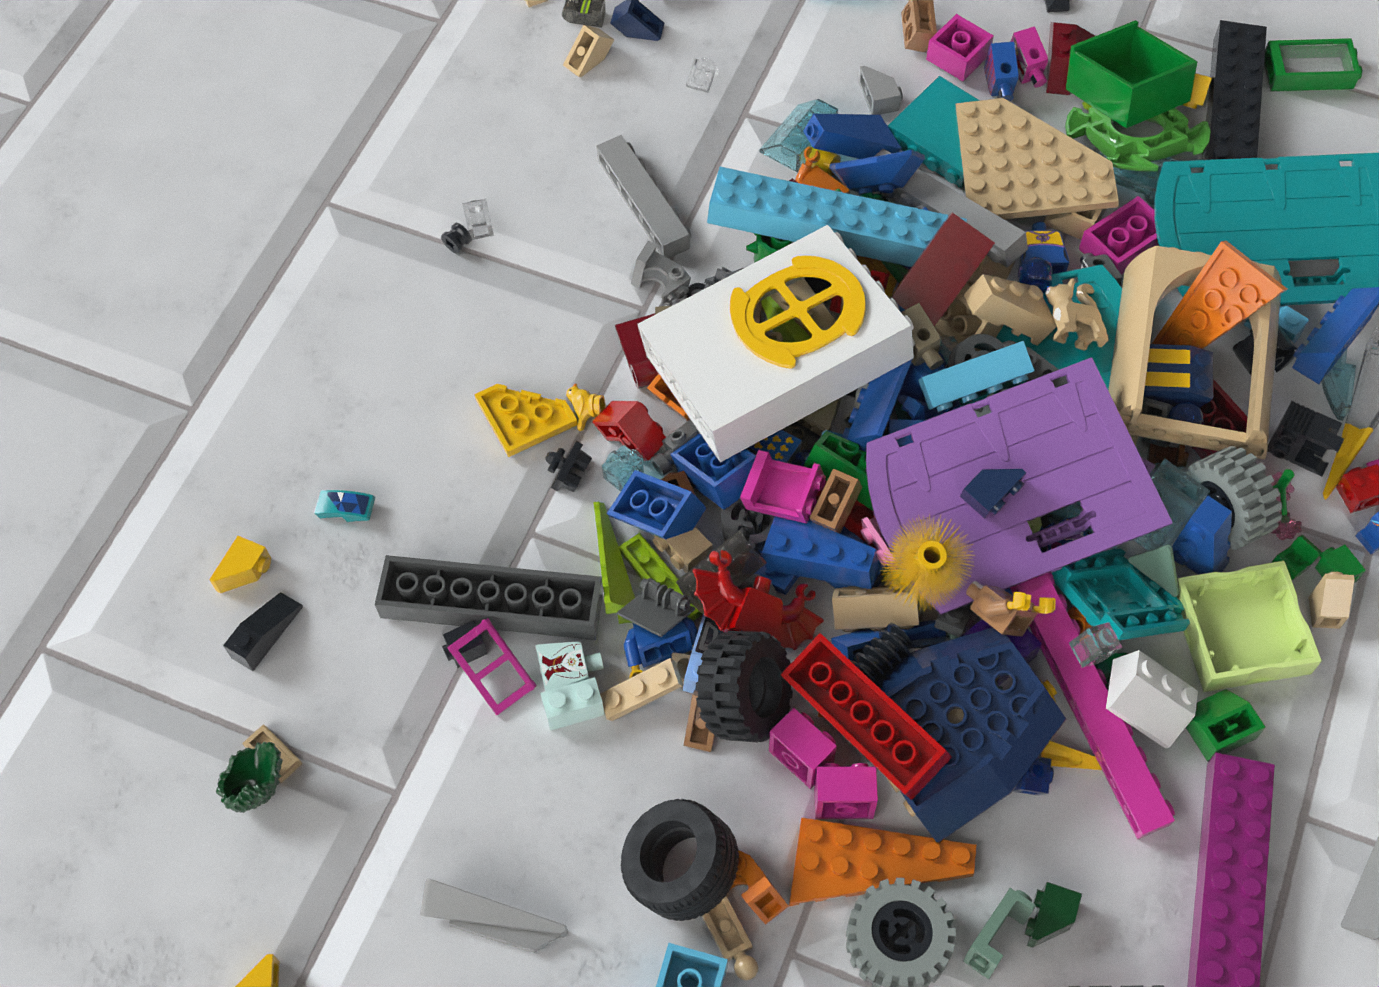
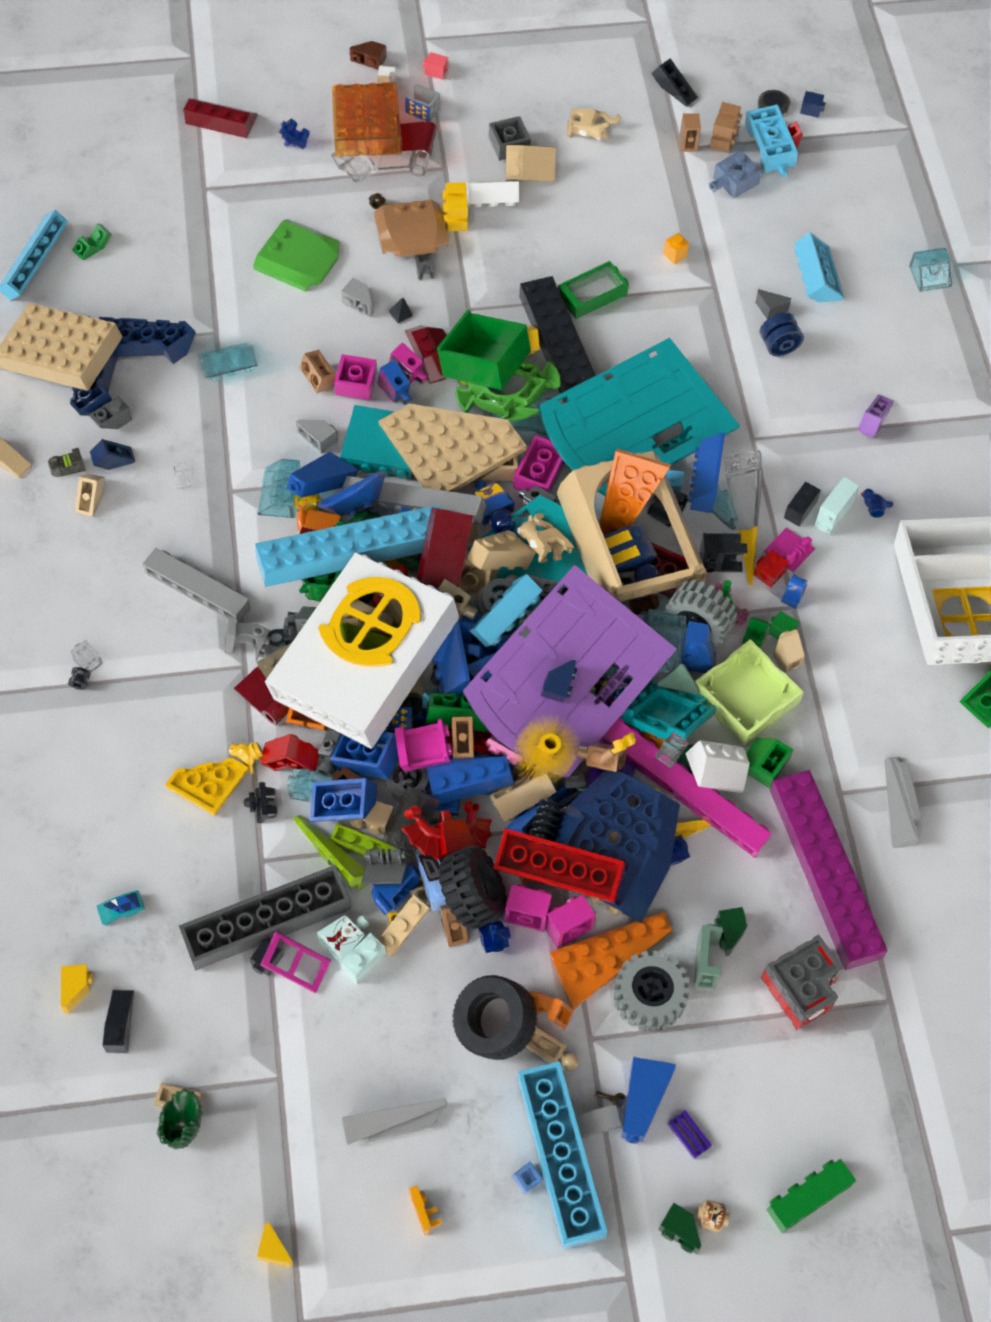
camera: 35 degrees left, 0 degrees up
none -> clear blue brick [478,920,511,953]

